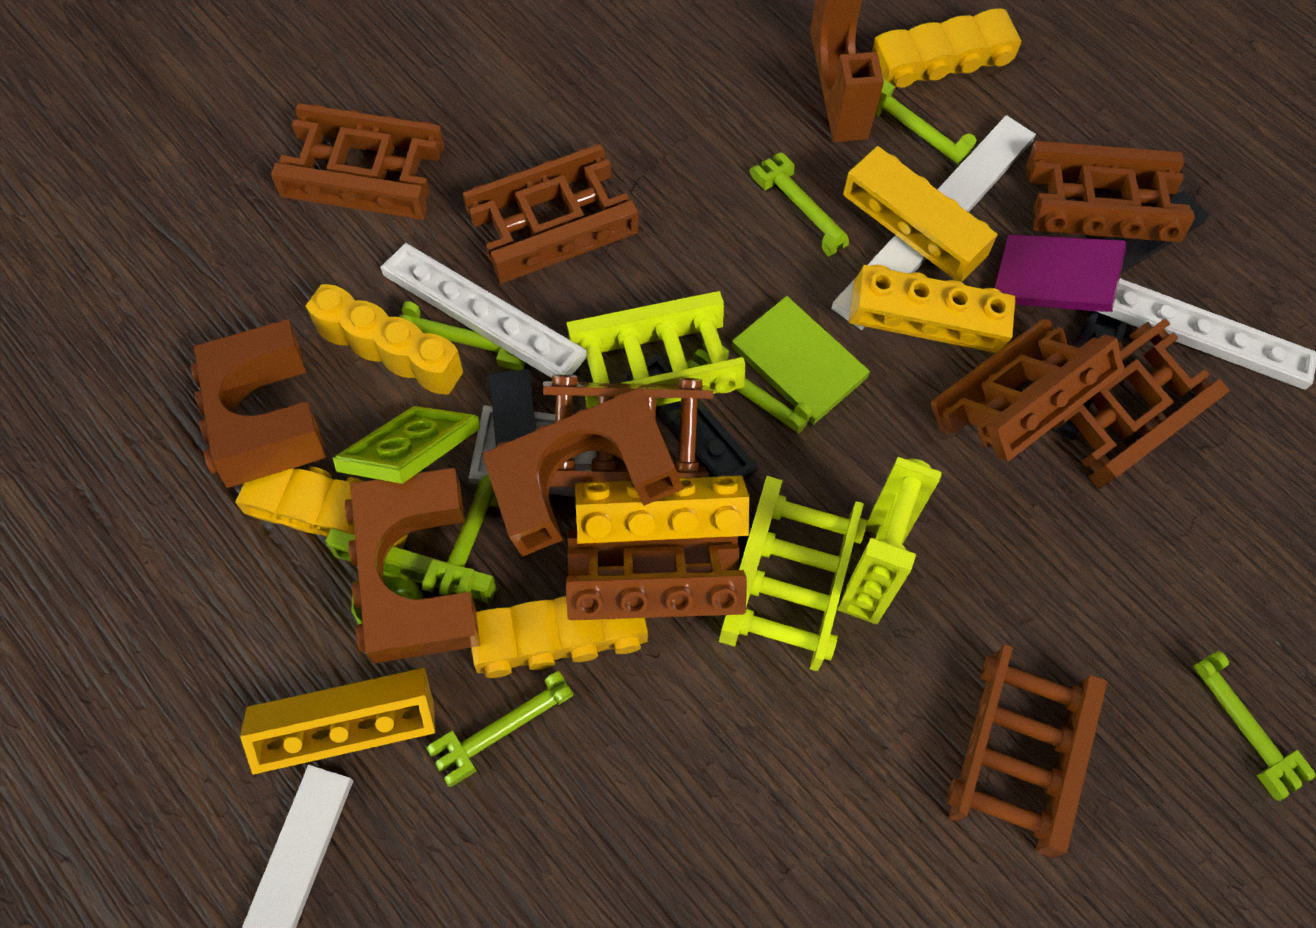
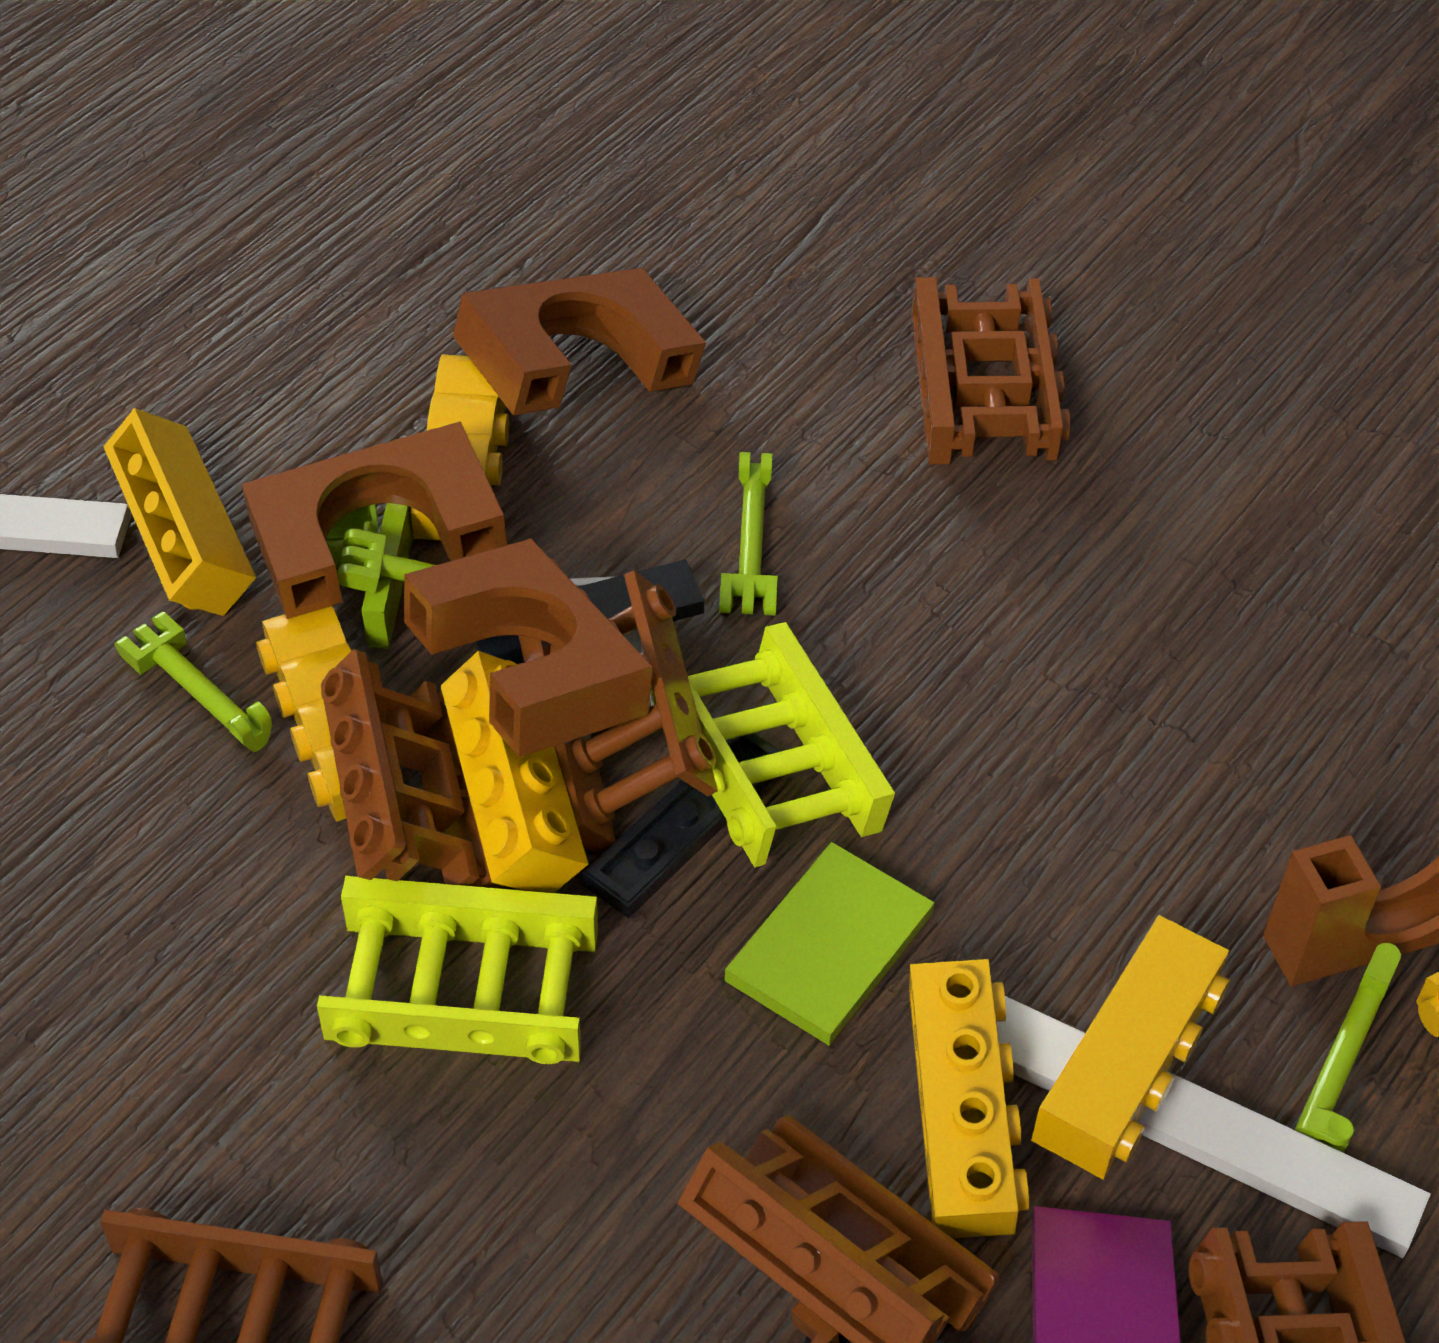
camera: 80 degrees right, 15 degrees down
yellow brick [306,284,463,395] -> none
lime tile [333,406,480,484] -> none
white tile [381,243,587,378] -> none
dark orange fence [463,144,638,284] -> none
lime hinge [687,343,812,434] -> none
lime hinge [750,152,849,257] -> none
neon yellow fence [837,457,942,625] -> none

